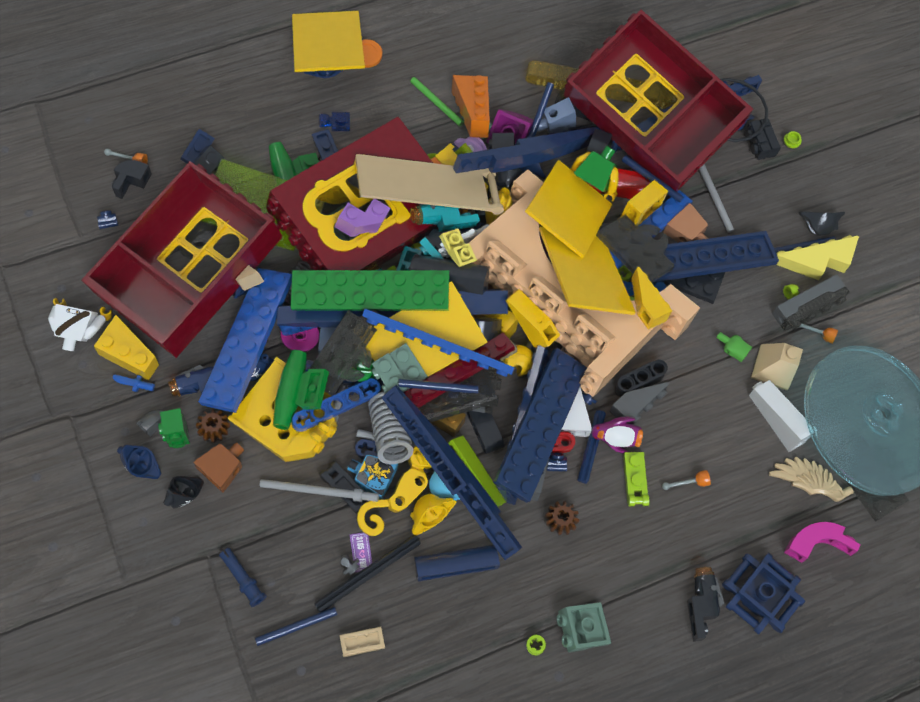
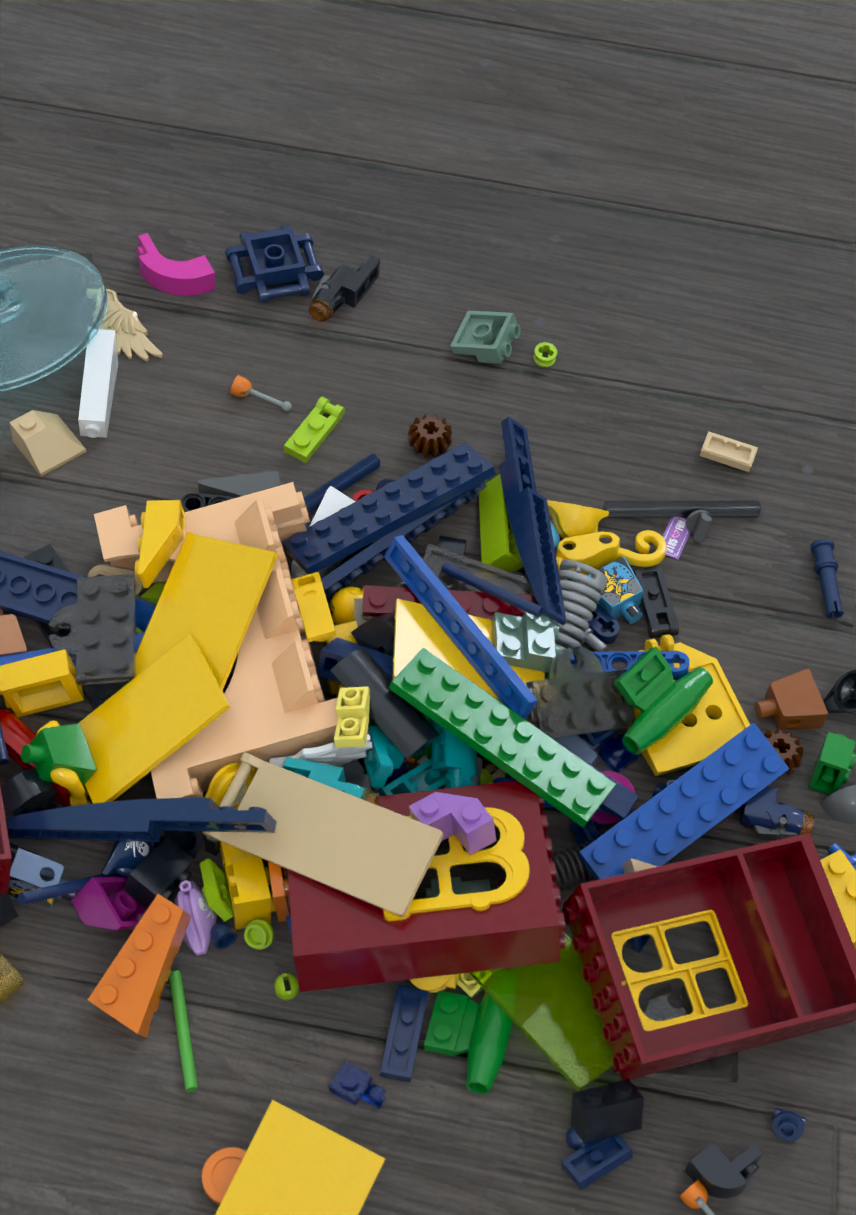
camera: 145 degrees left, 10 degrees down
dark blue piece [255,607,337,646] -> none
light grey bar [260,479,379,502] -> none
dark blue brick [414,545,500,581] -> none
animal [591,417,643,453] -> none
bright green piece [716,332,752,362] -> none

